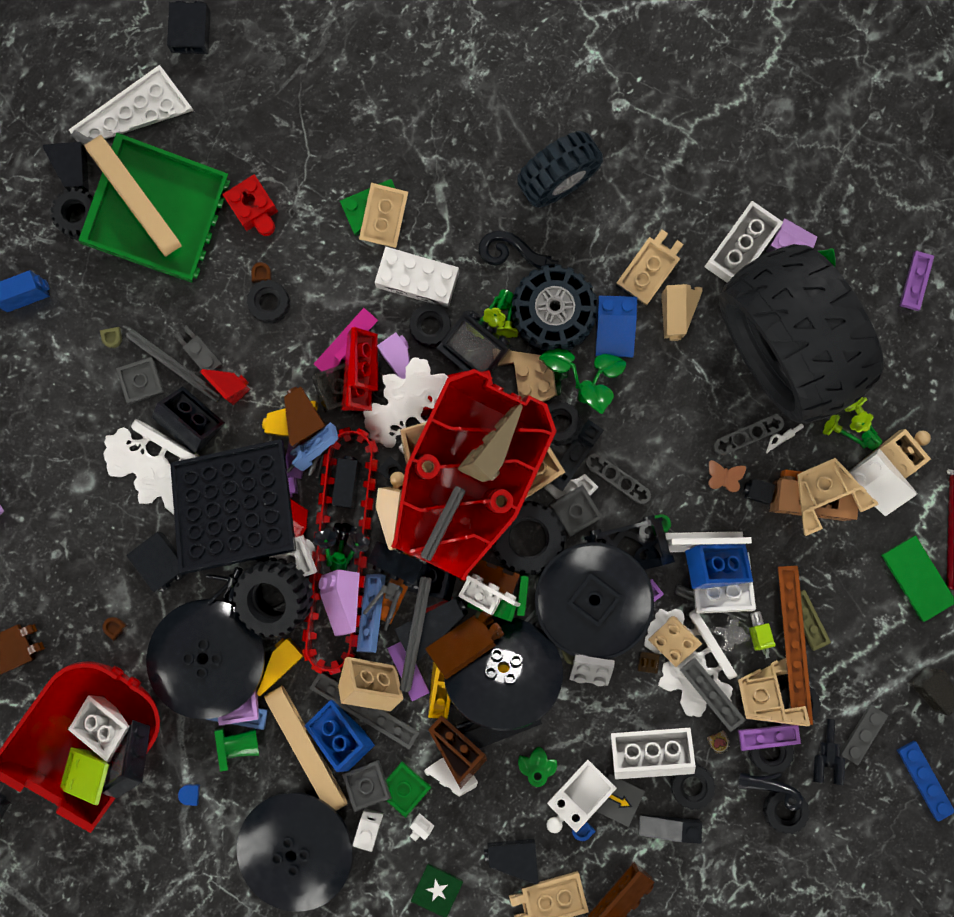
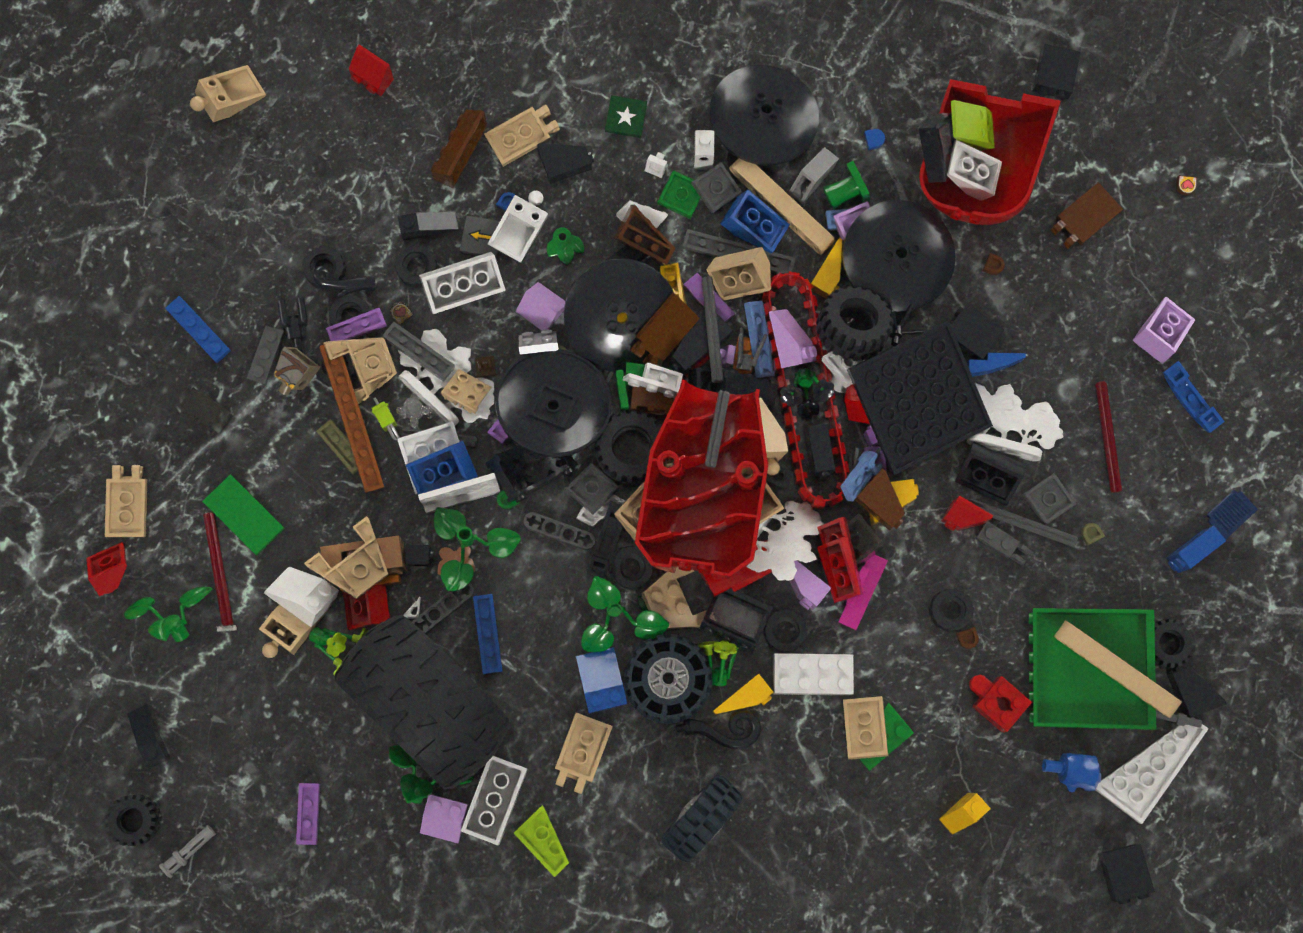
camera: 155 degrees right, 5 degrees down
dark tan wedge [457,404,523,482] -> none
tan slope [661,284,702,341] -> none
none -> torso [274,347,320,395]
none -> red slope [343,584,390,631]
none -> green plant [434,507,521,592]
none -> blue plate [473,594,503,675]
none -> lime wing [514,805,569,877]
none -> lavender slope [516,282,566,331]
none -> yellow slope [712,674,773,715]
none -> lavender tile [720,345,736,368]
none -> light grey slope [788,147,839,204]
none -> yellow slope [939,793,991,834]
none -> blue slope [967,353,1026,377]
none -> blue piece [1042,753,1101,792]
none -> dark red axle [1096,381,1122,493]

